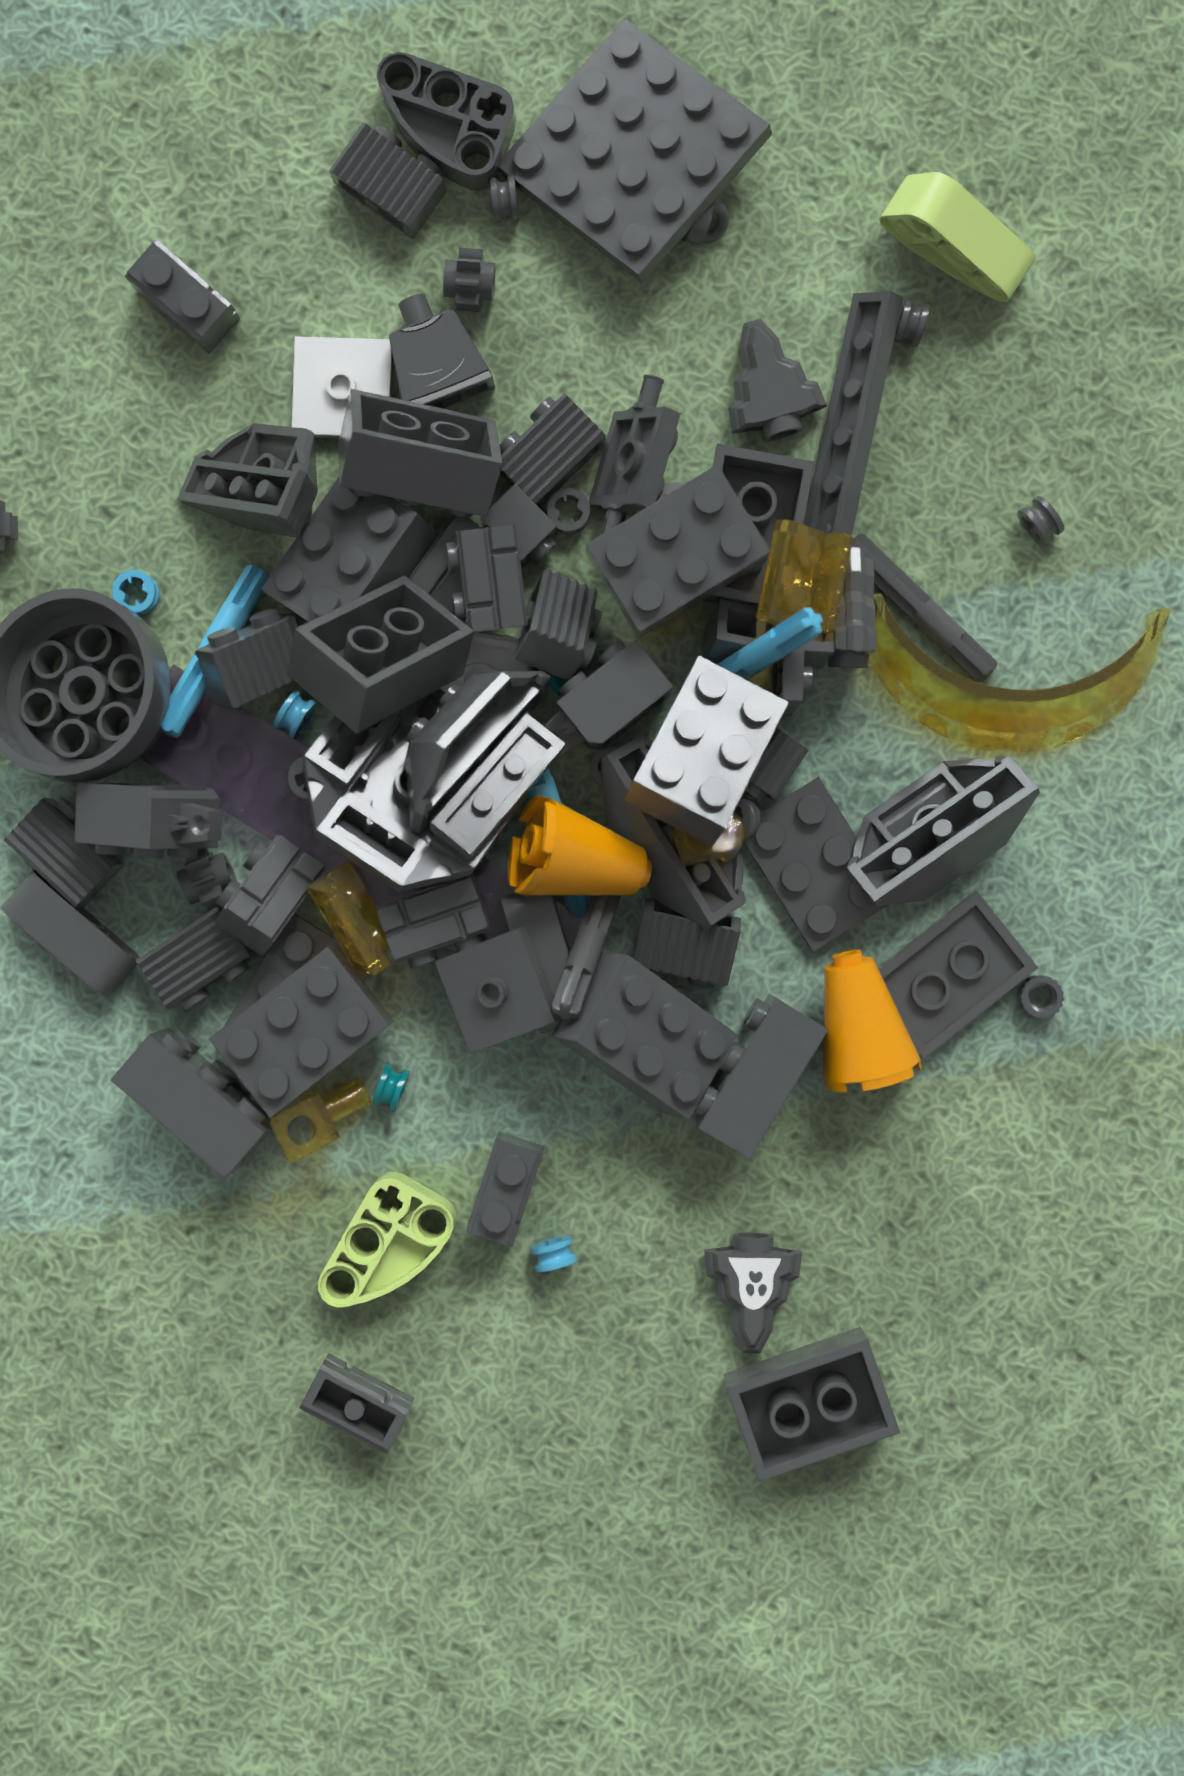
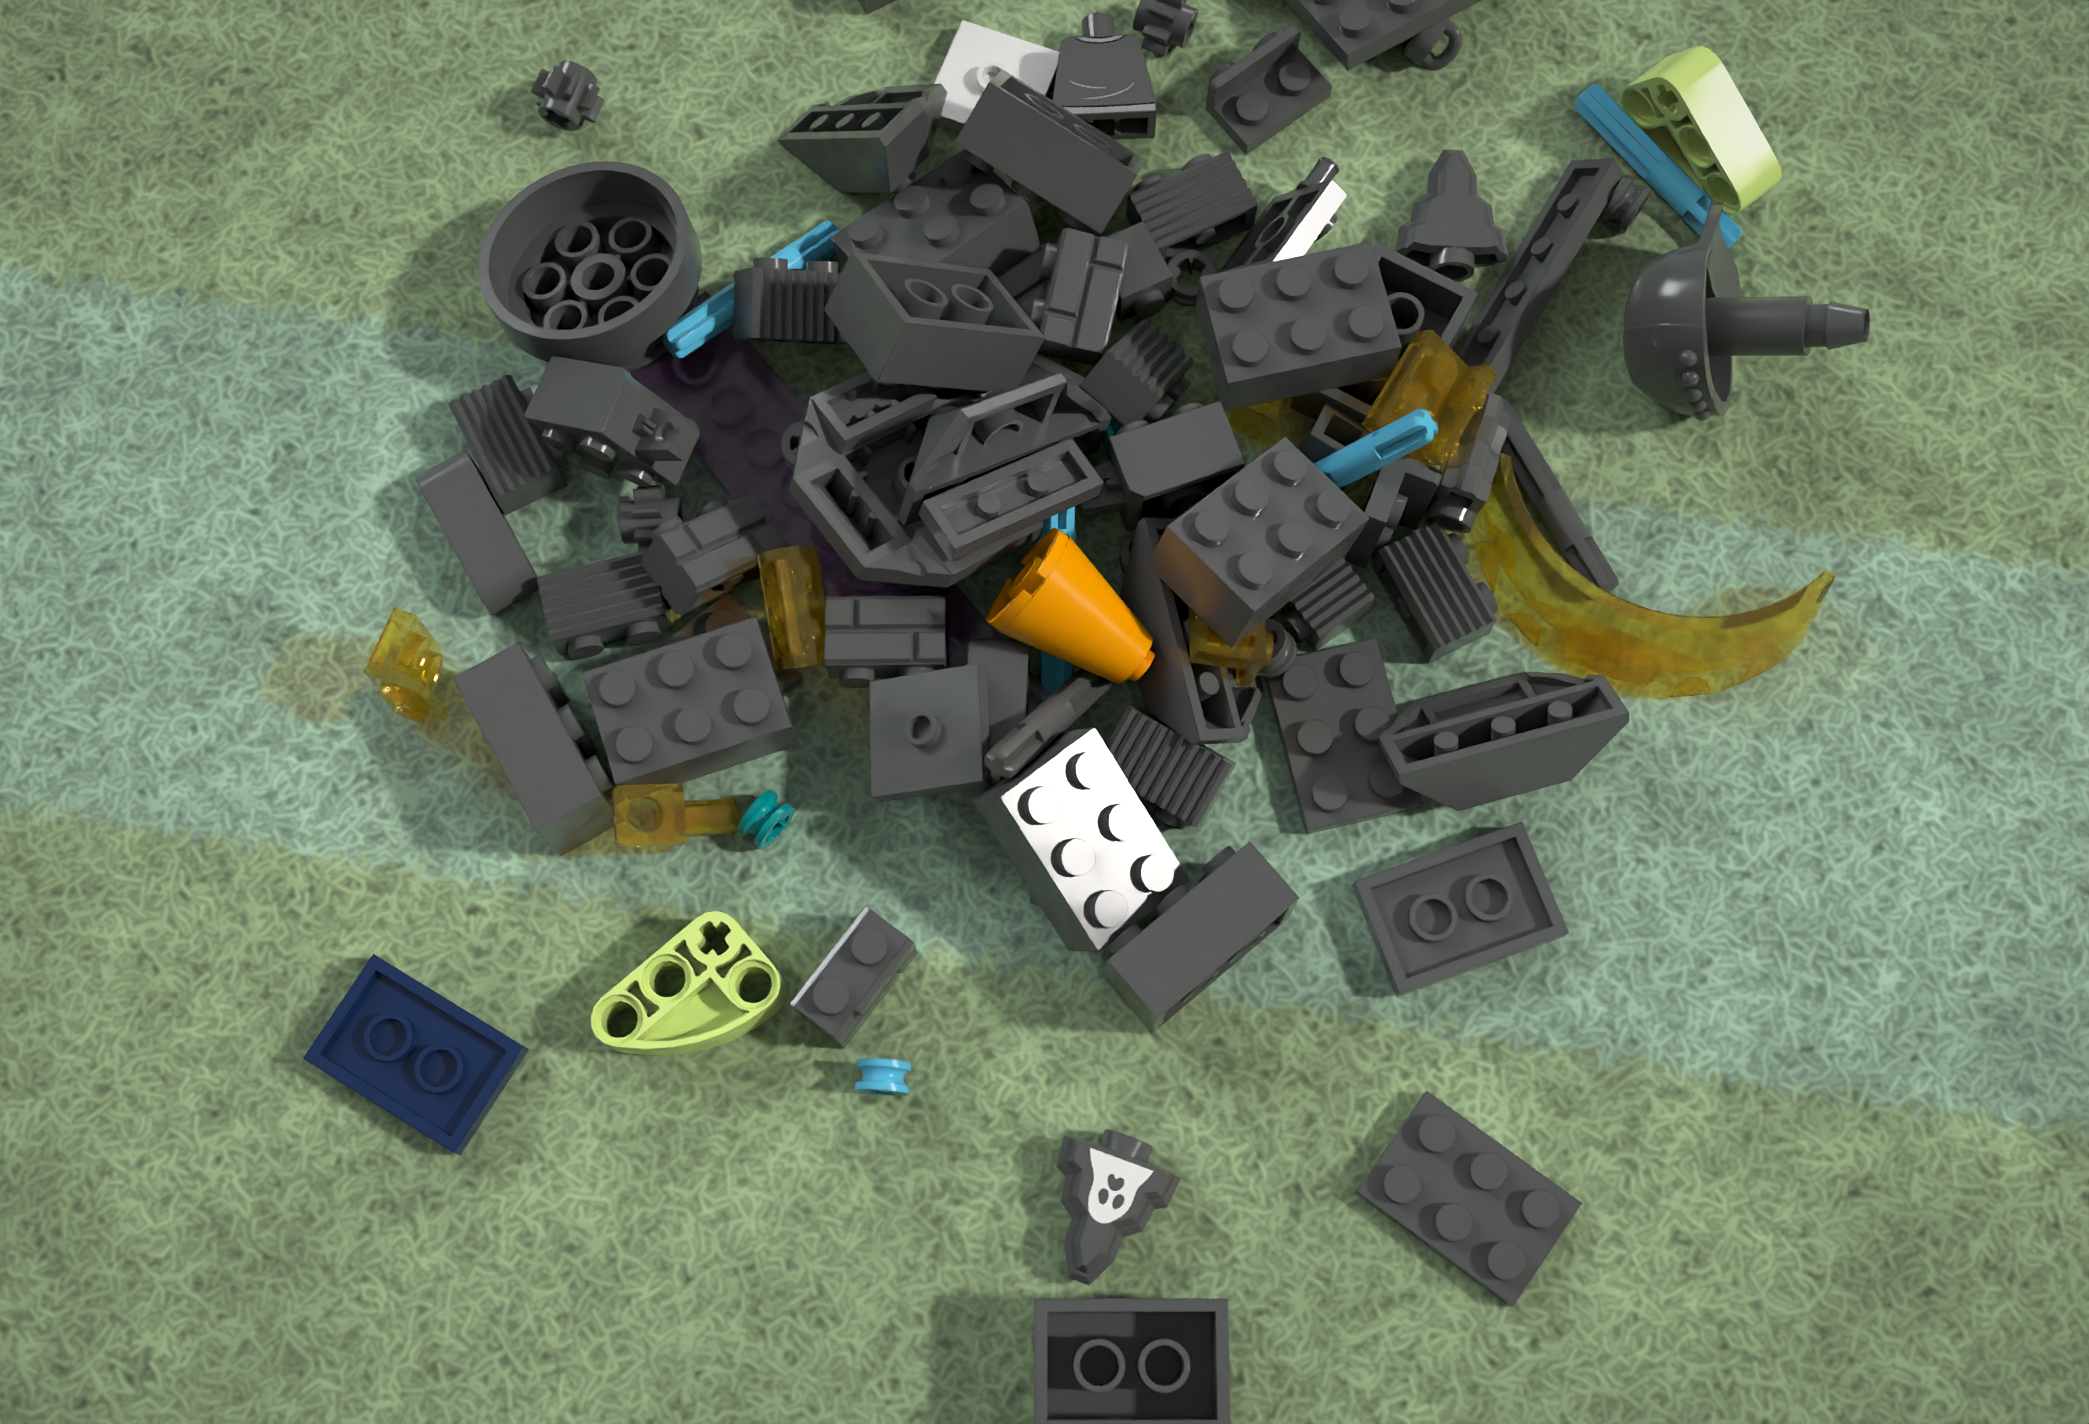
camera: 20 degrees right, 15 degrees down
medium azure bush [112,570,160,616] -> none
medium azure bush [273,690,317,740] -> none
dark grey brick [299,1353,414,1454] -> none
light orange cone [823,950,922,1092] -> none
dark grey bush [1017,496,1065,546] -> none
dark grey axle [1017,975,1064,1019] -> none
none -> dark blue plate [303,954,529,1155]
none -> clear yellow bracket [363,607,449,724]
none -> dark grey bracket [1206,24,1332,155]
none -> dark grey plate [1355,1091,1582,1307]
none -> dark grey brick [1372,521,1498,664]
none -> medium azure axle [1574,84,1743,249]
none -> dark grey piece [1623,202,1870,421]

